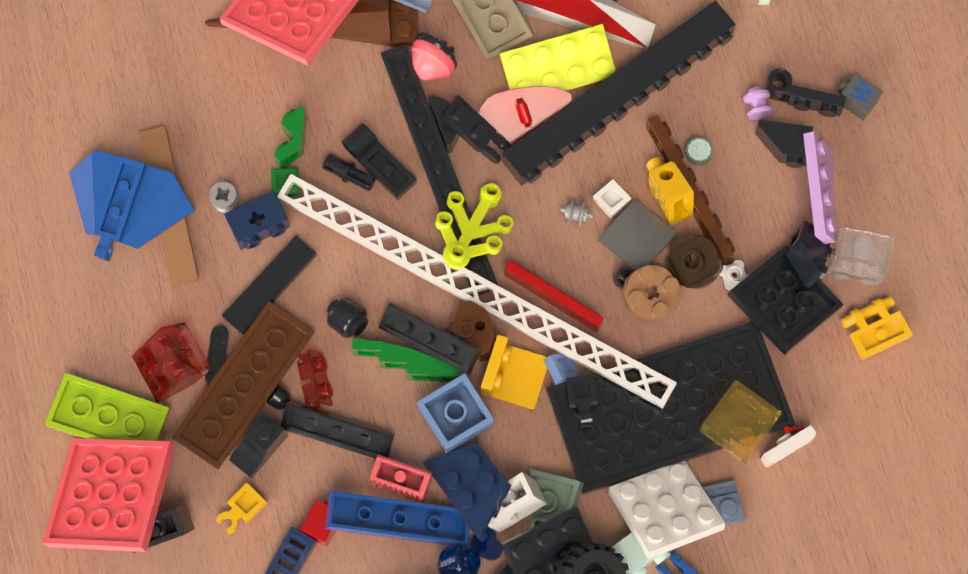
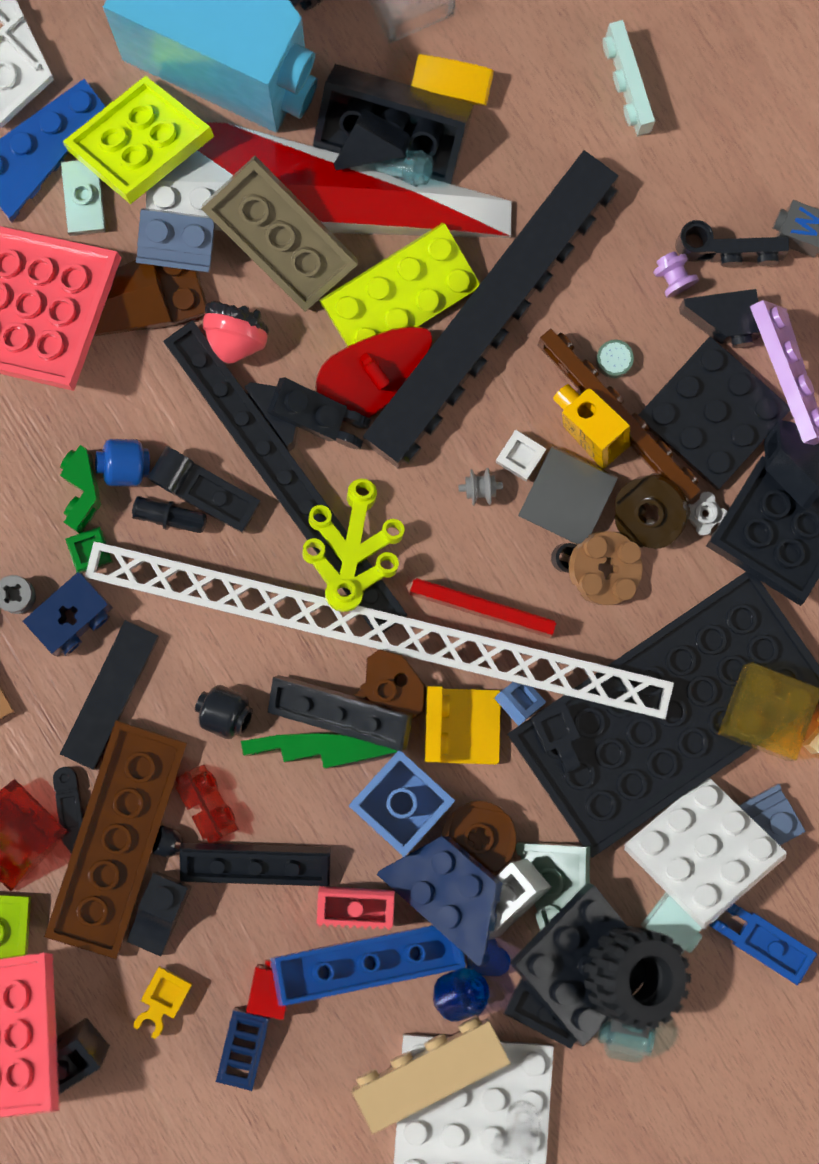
camera: 20 degrees left, 10 degrees up
none -> blue head [95,439,150,487]
none -> reddish brown plate [441,801,517,873]
none -> black plate [638,336,790,491]

